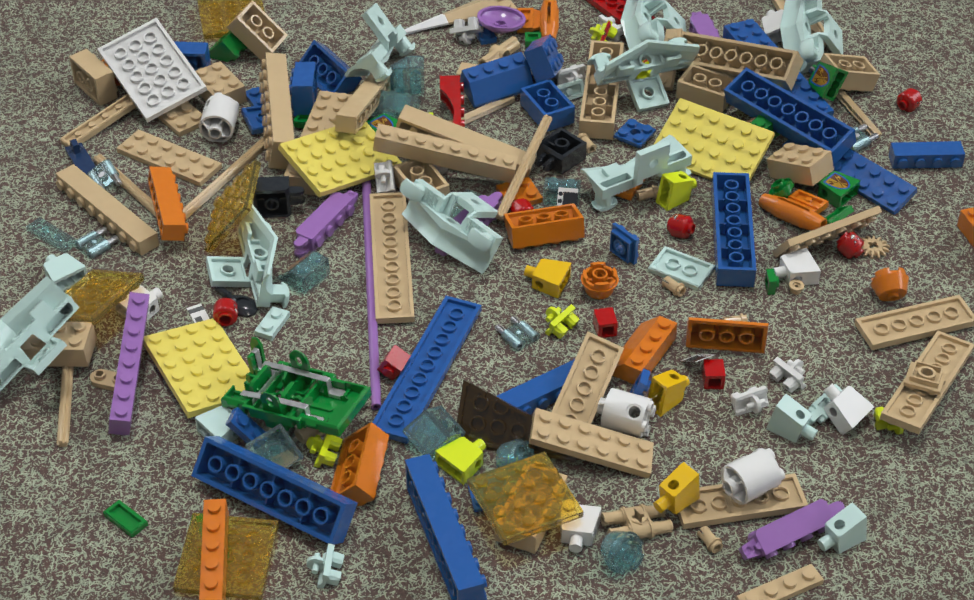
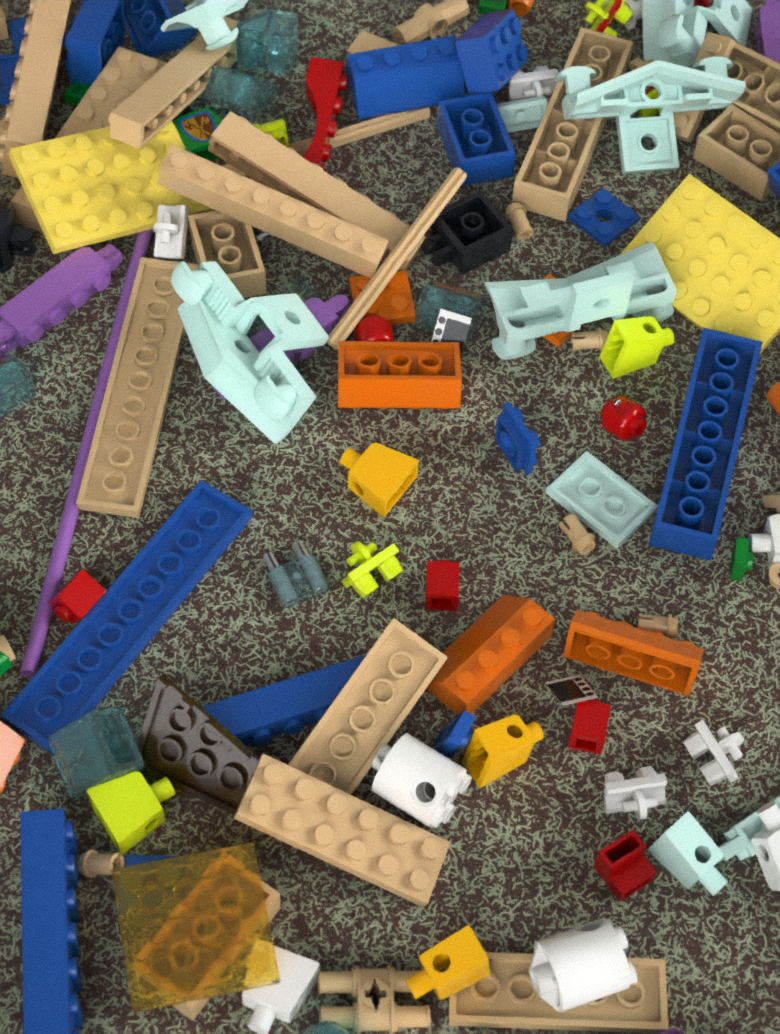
camera: 10 degrees right, 15 degrees up
clear light blue cone [496,439,535,481] -> none
orange cone [581,262,619,299] -> none
none -> tan pin [77,849,125,878]
none -> red piece [594,829,657,902]

